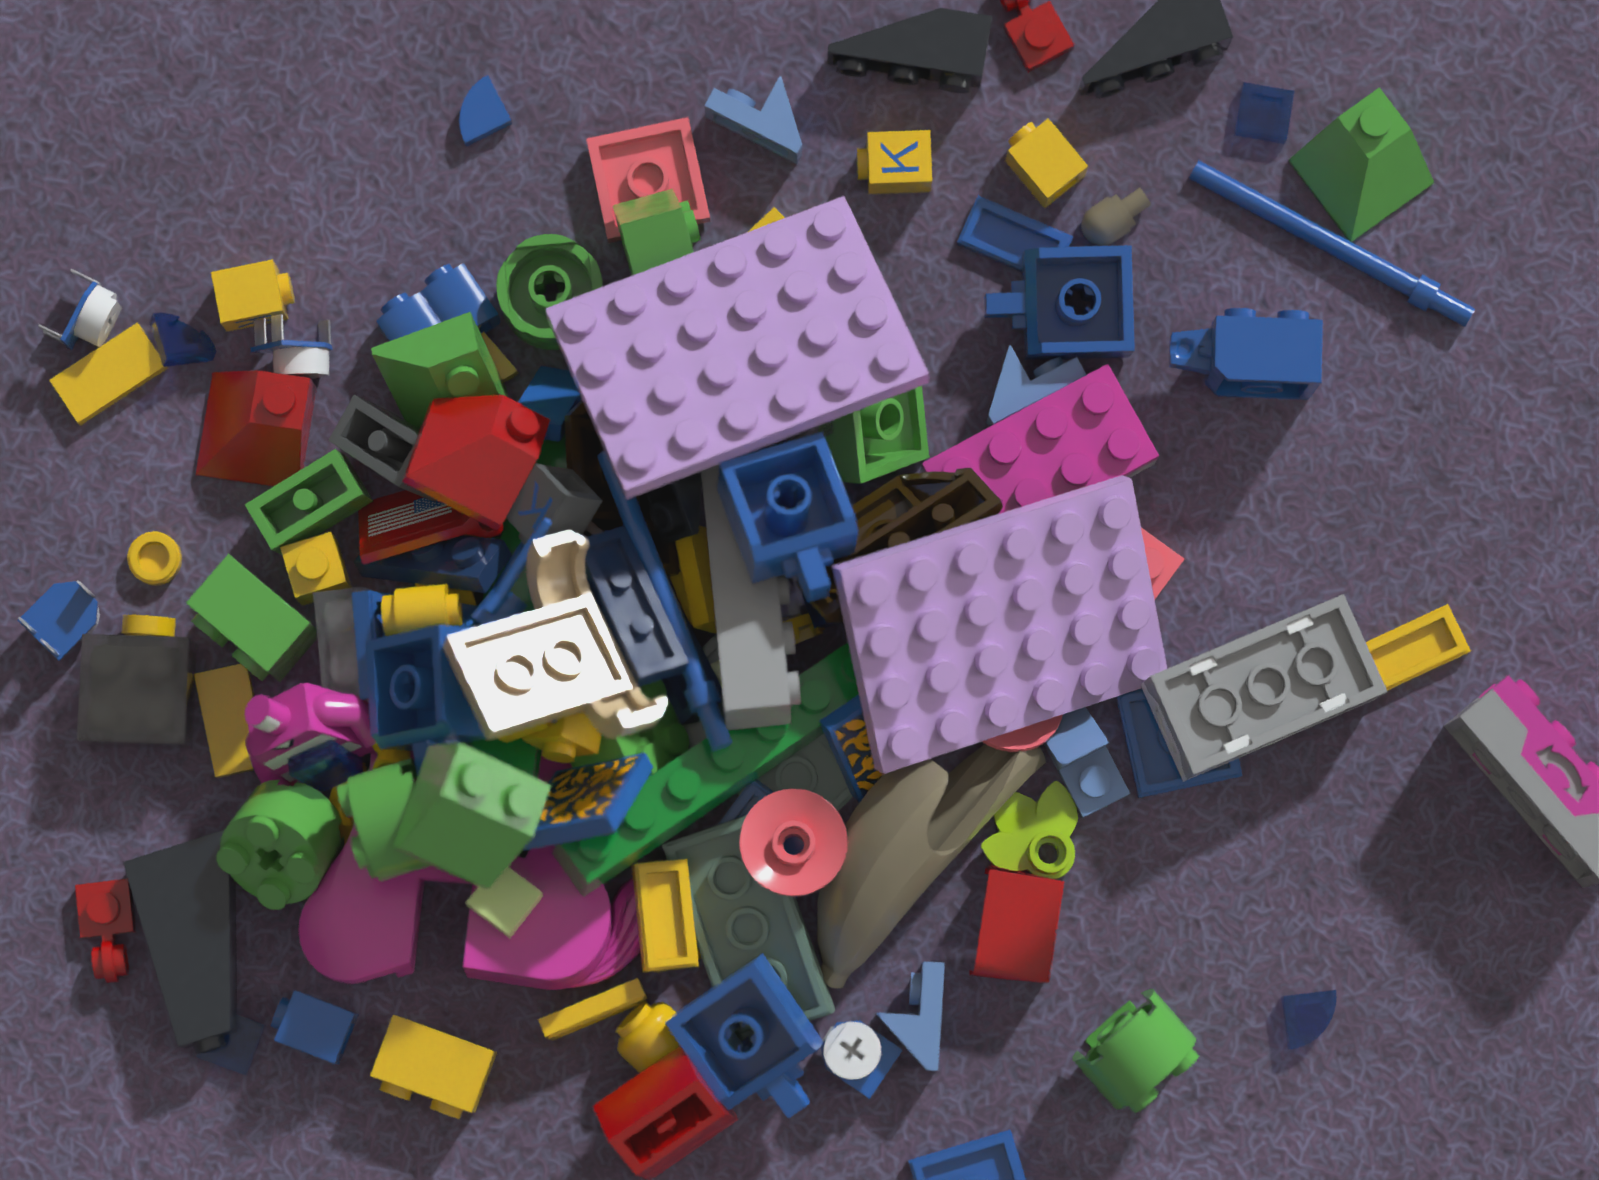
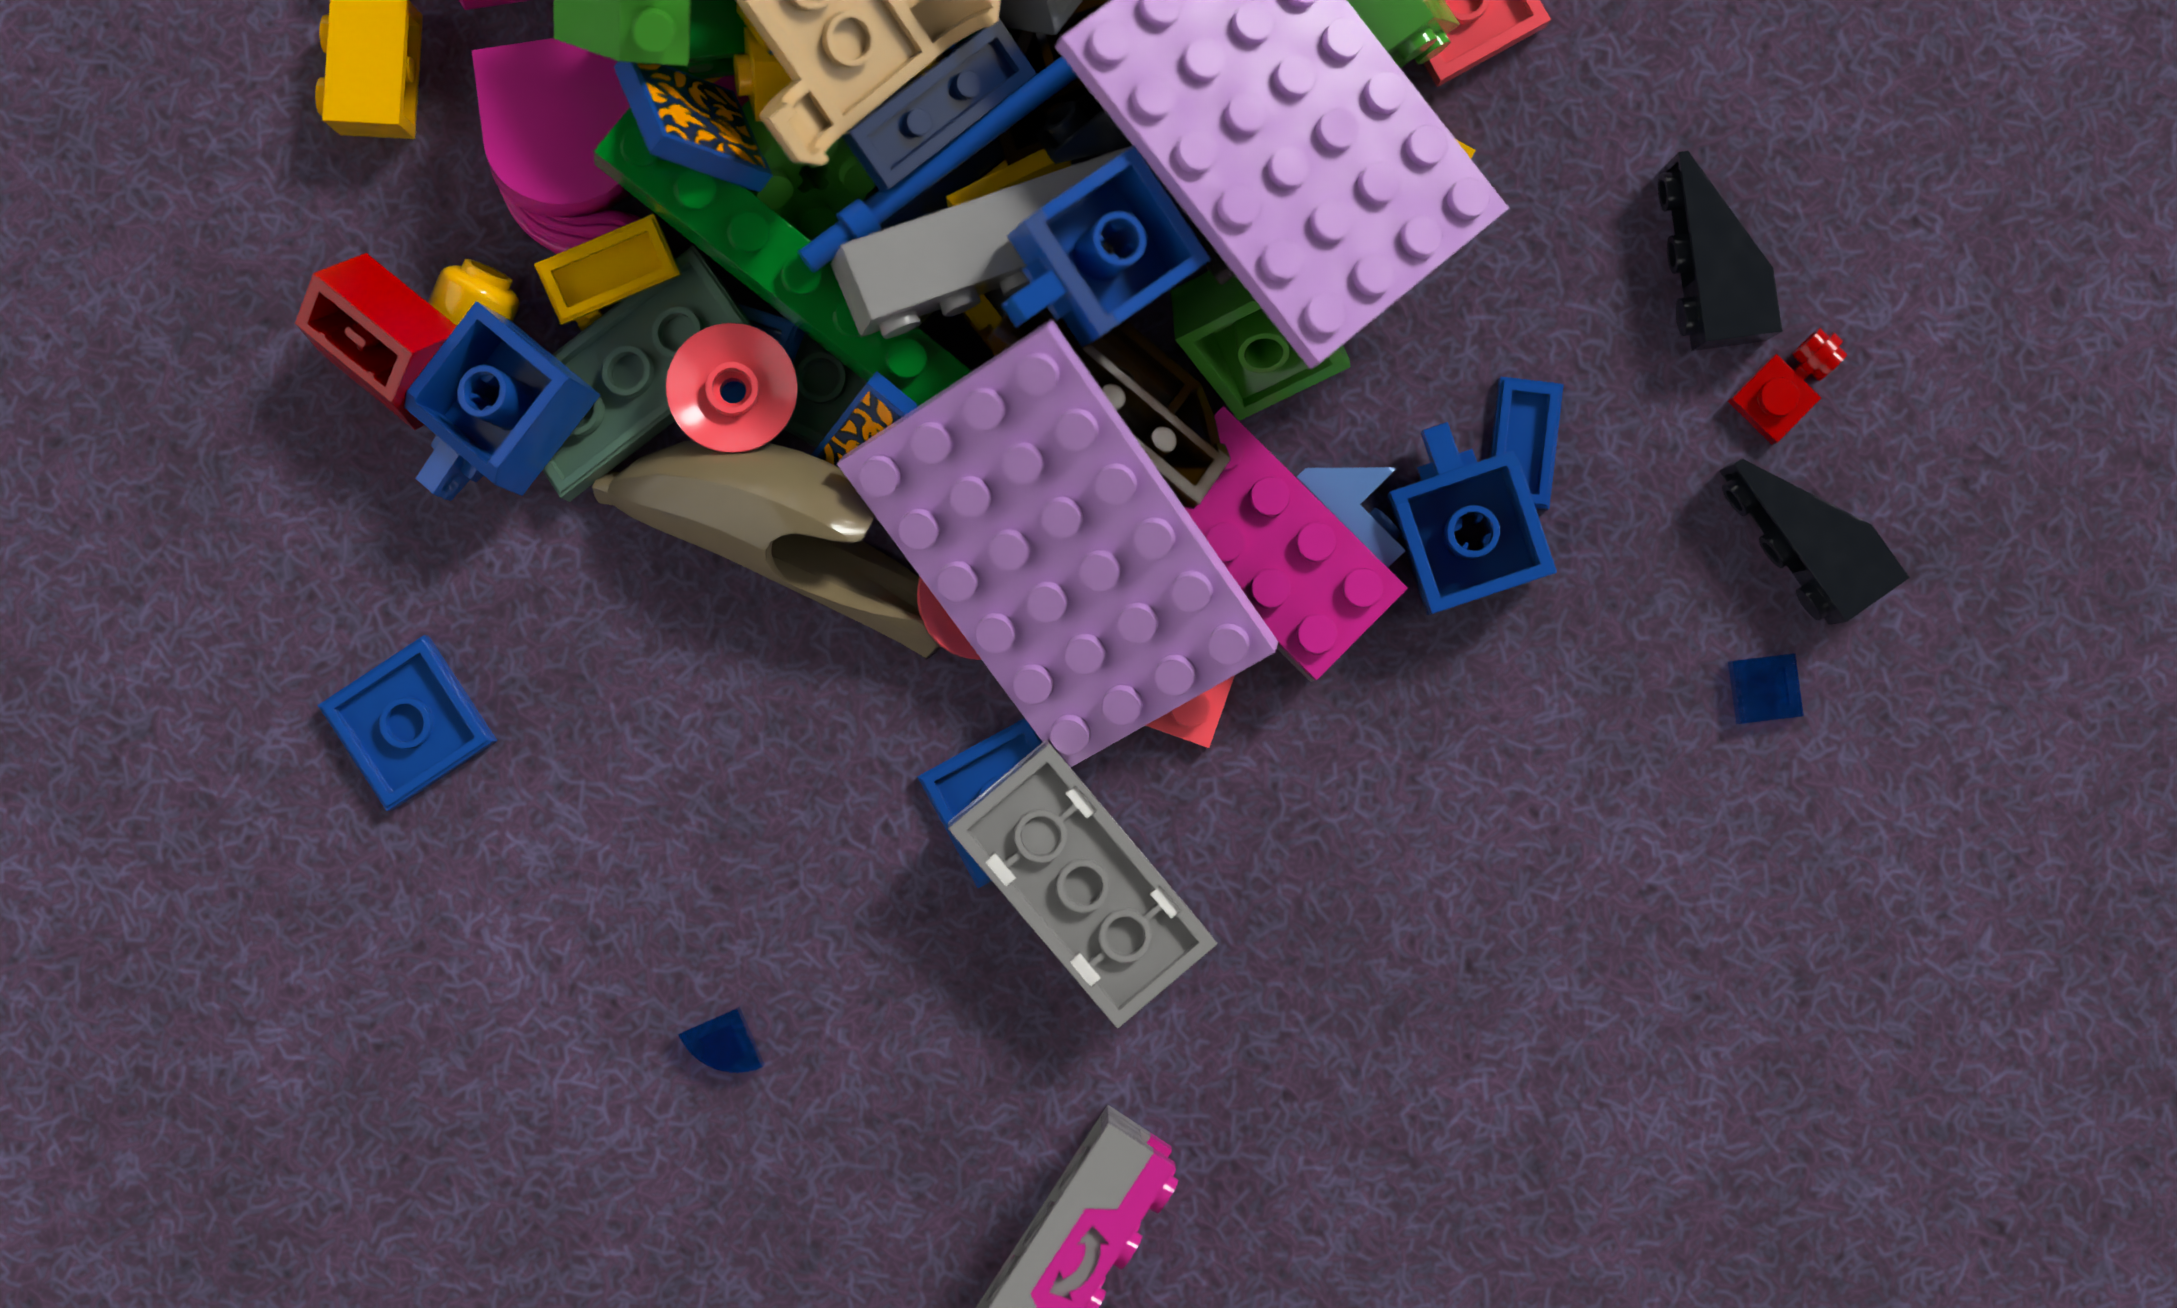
camera: 75 degrees right, 5 degrees up
yellowish green tile [466,867,543,939] -> none
yellow tile [538,978,647,1041] -> none
medium blue slope [704,77,802,164] -> none
white piece [820,1020,902,1099] -> none
yellow brick [857,130,932,194] -> none
medium blue slope [876,961,945,1071] -> none
red piece [969,865,1064,984] -> none
lime plate [981,781,1078,879] -> none
yellow brick [1005,118,1088,208] -> none
medium blue slope [1044,707,1130,818] -> none
bright green brick [1072,989,1199,1113] -> none
dark tan cylinder [1081,188,1151,246] -> none
blue hinge [1168,308,1323,400] -> none
blue bar [1189,160,1475,327] -> none
bright green slope [1288,87,1434,242] -> none
yellow tile [1366,604,1471,691] -> none

